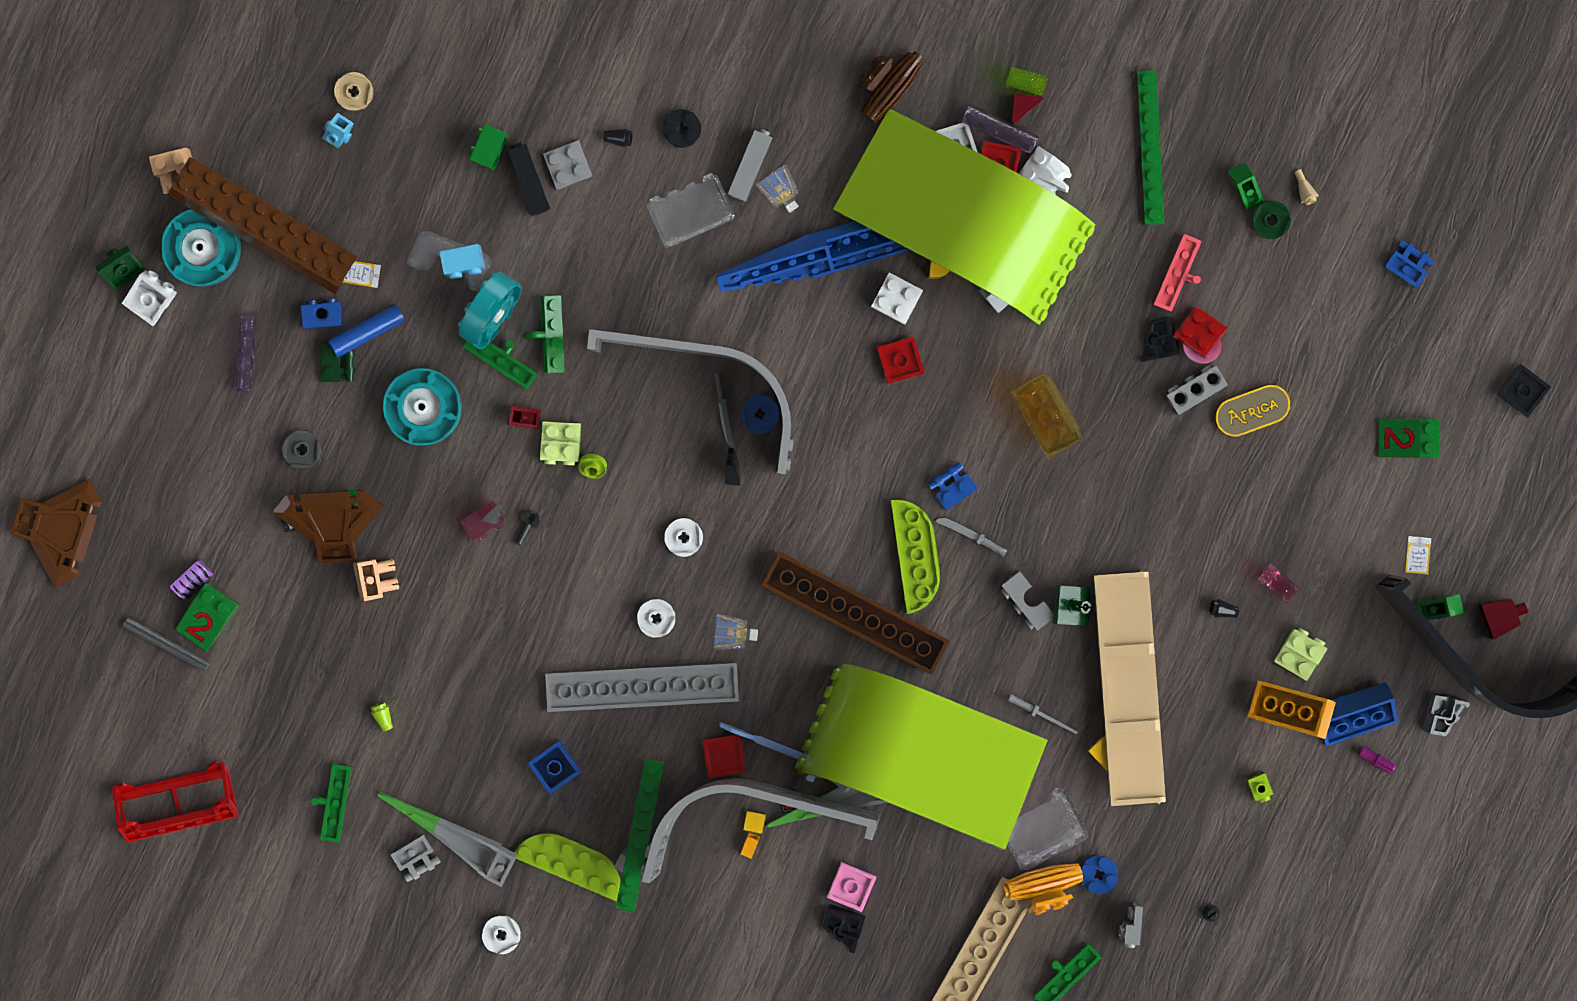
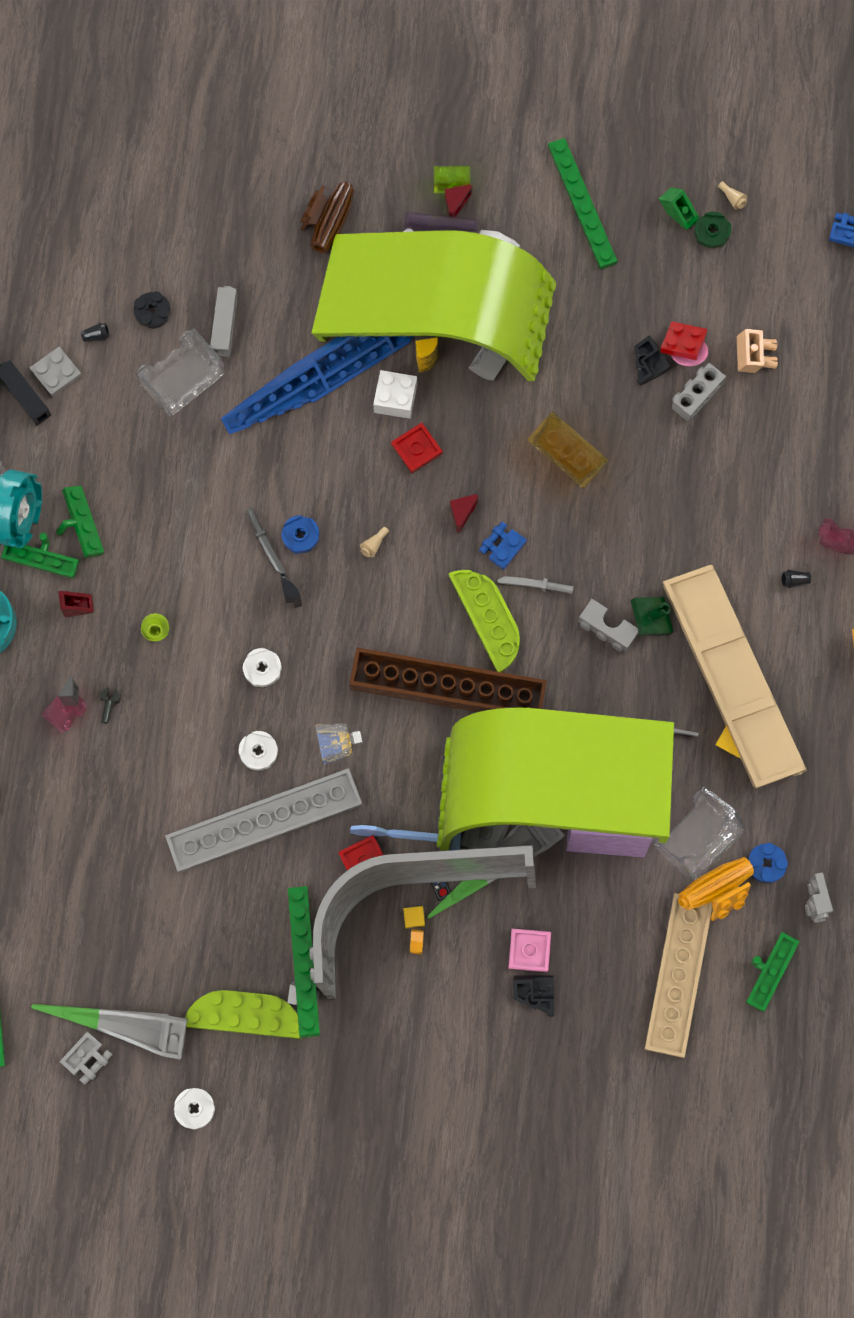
camera: 10 degrees left, 15 degrees down
lime cone [371,702,393,732] -> none
blue brick [528,740,582,794] -> none
yellowish green plate [540,422,581,465] -> none
light grey panel [587,329,794,474] -> none
clear torso [755,164,799,213] -> none
coral plate [1153,234,1202,312] -> none
dark tan tile [1215,385,1290,437] -> none
none -> tan cone [360,527,389,557]
none -> dark red slope [450,494,479,533]
none -> light nougat brick [737,329,778,373]

